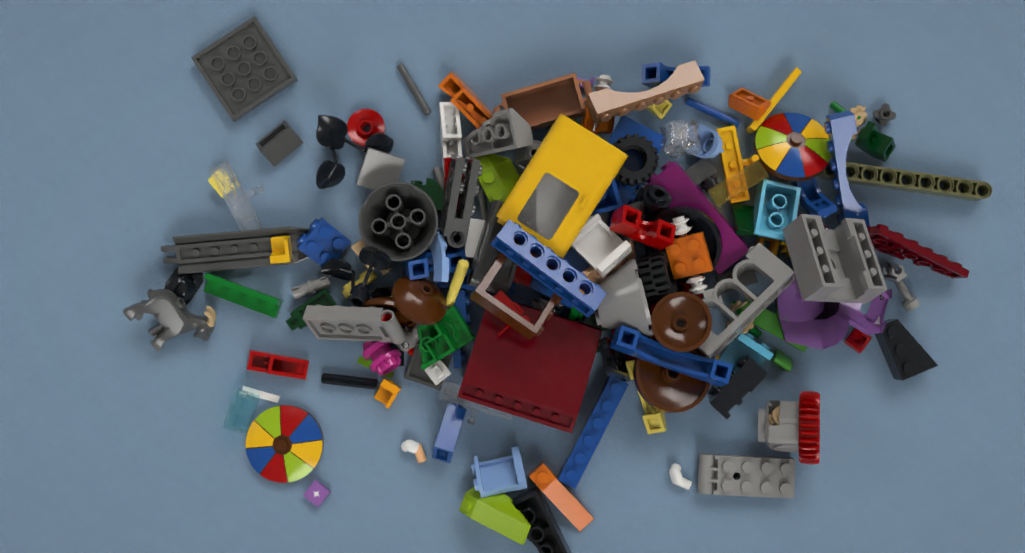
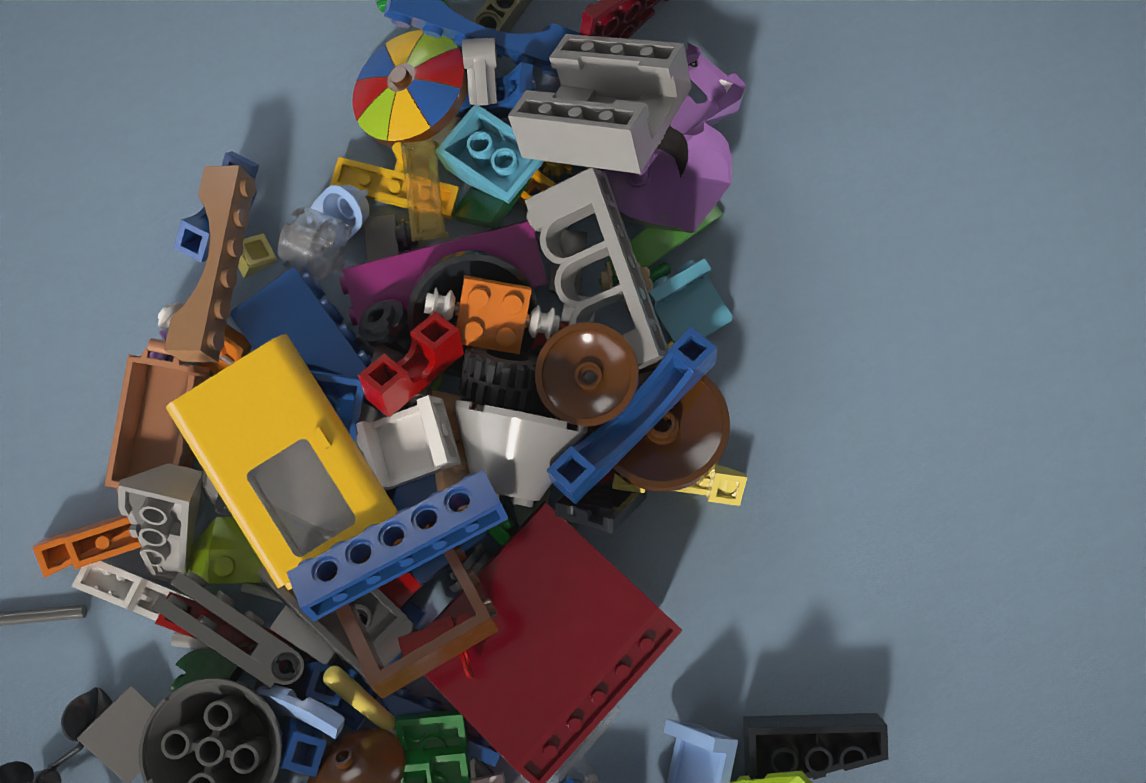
camera: 55 degrees left, 5 degrees down
red dish [347,109,385,146] -> none
orange slope [528,461,594,531] -> none
blue arch [557,376,629,489] -> none
black tyre [613,134,659,187] -> none
white arm [669,463,692,490] -> none
blue bar [685,97,740,128] -> none
light grey hinge [697,453,796,498] -> none
black wedge [708,354,767,419] -> none
orange slope [728,88,772,121] -> none
yellow tile [745,67,802,134] -> none
piece [758,391,820,465] -> none
bright green slope [770,349,793,372] -> none
red tile [844,328,872,354] -> none
black wedge [875,319,938,380] -> none
light grey bar [880,262,920,311] -> none
none -> light grey piece [462,38,497,106]

